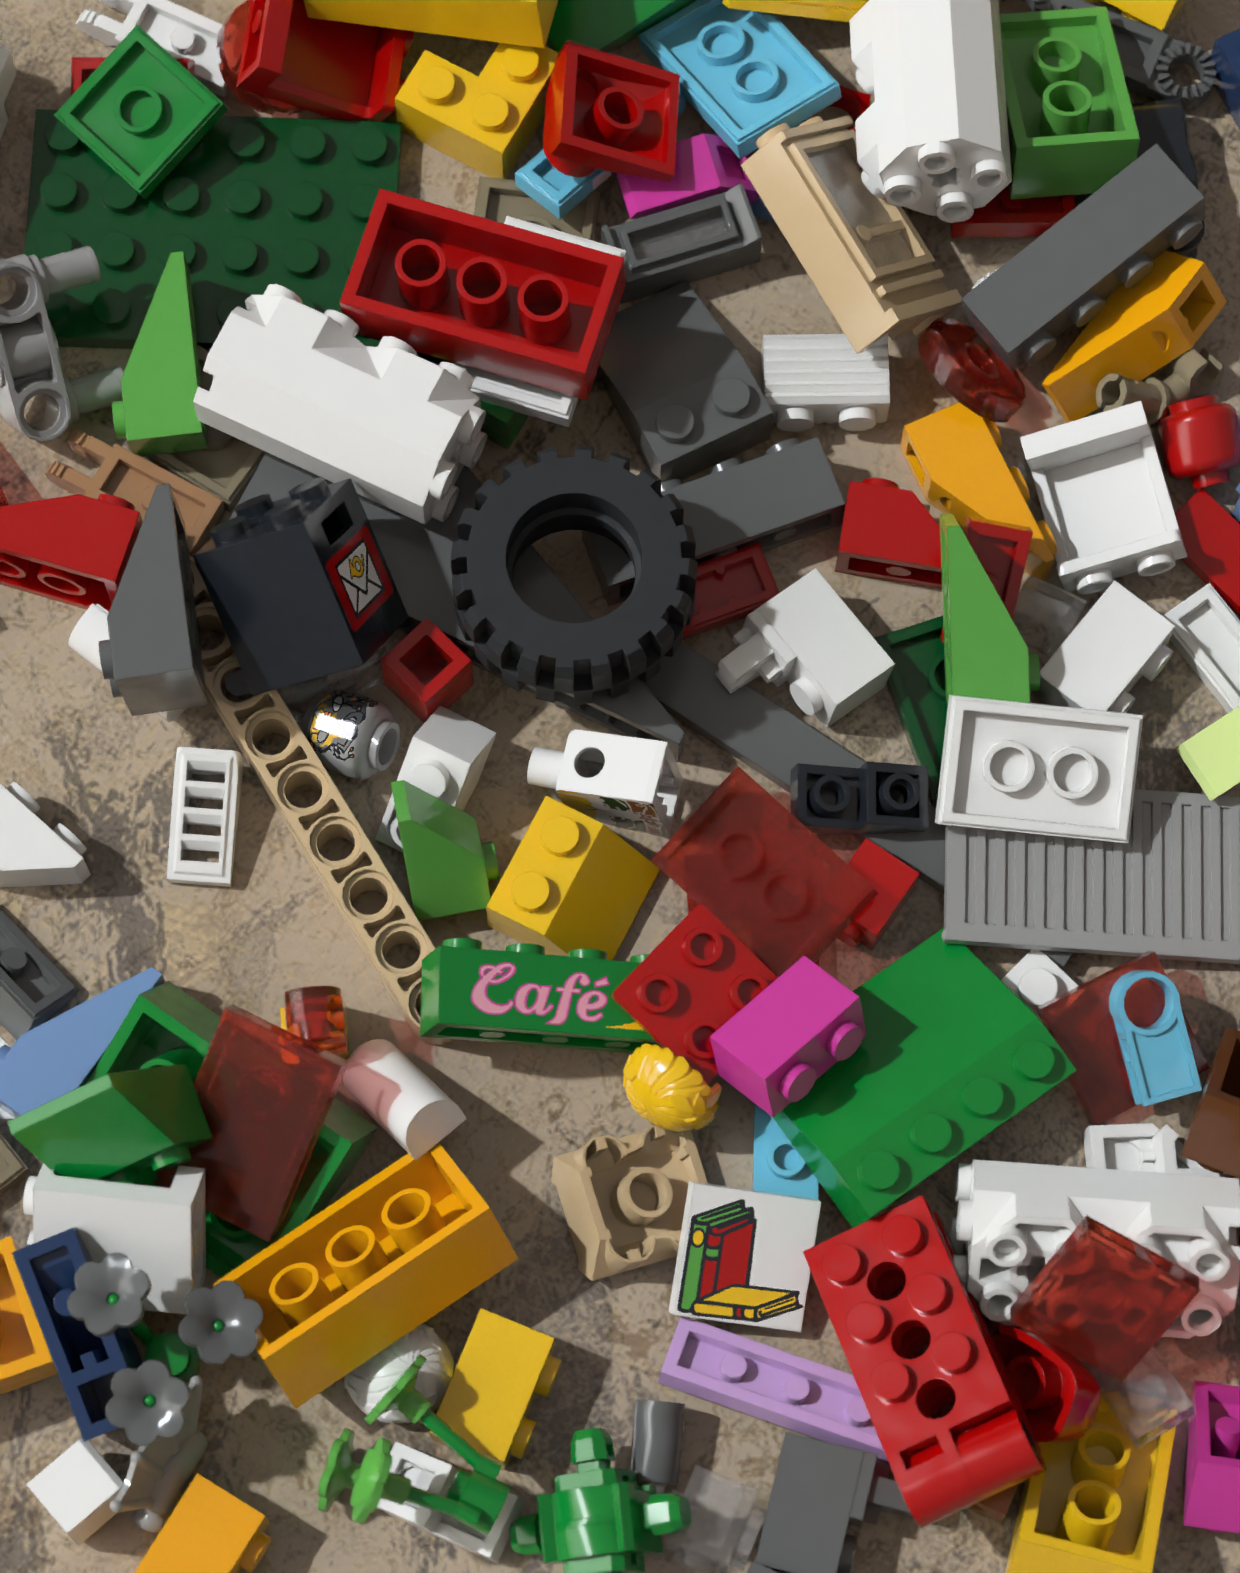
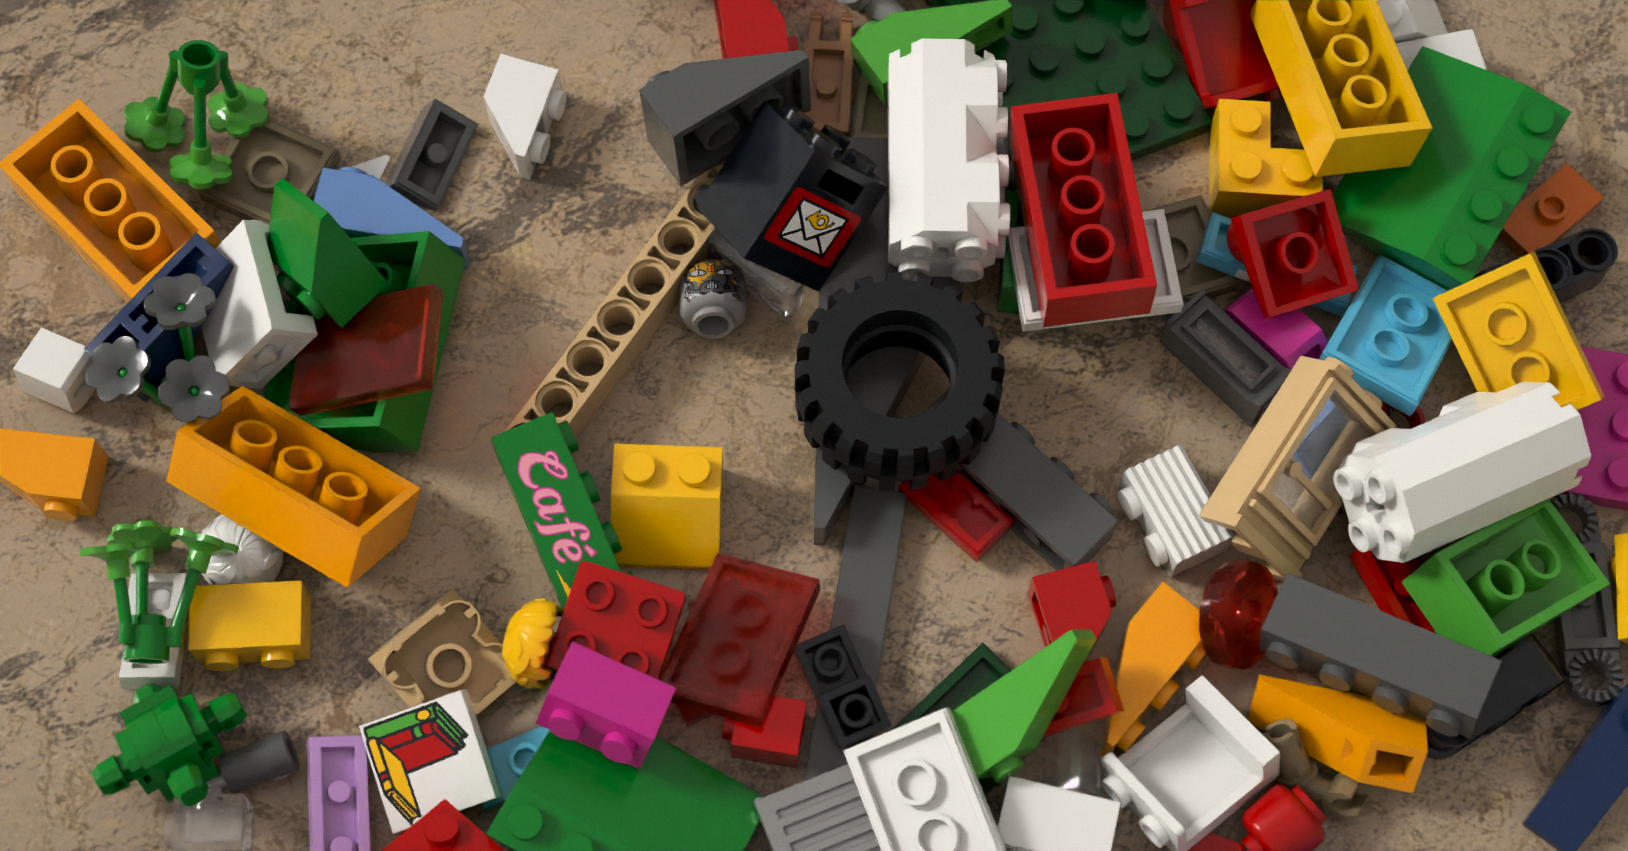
camera: 65 degrees right, 5 degrees down
light grey arm [110,1375,208,1533] -> none
white slope [166,747,244,887] -> none
clear red leg [280,986,350,1069] -> none
white brick [342,1039,467,1161] -> none
white slope [375,706,497,853] -> none
red brick [381,617,473,723] -> none
bright green slope [391,780,500,921] -> none
white torso [527,729,683,839] -> none
dark grey slope [597,280,773,483] -> none
white hinge [715,568,895,728] -> none

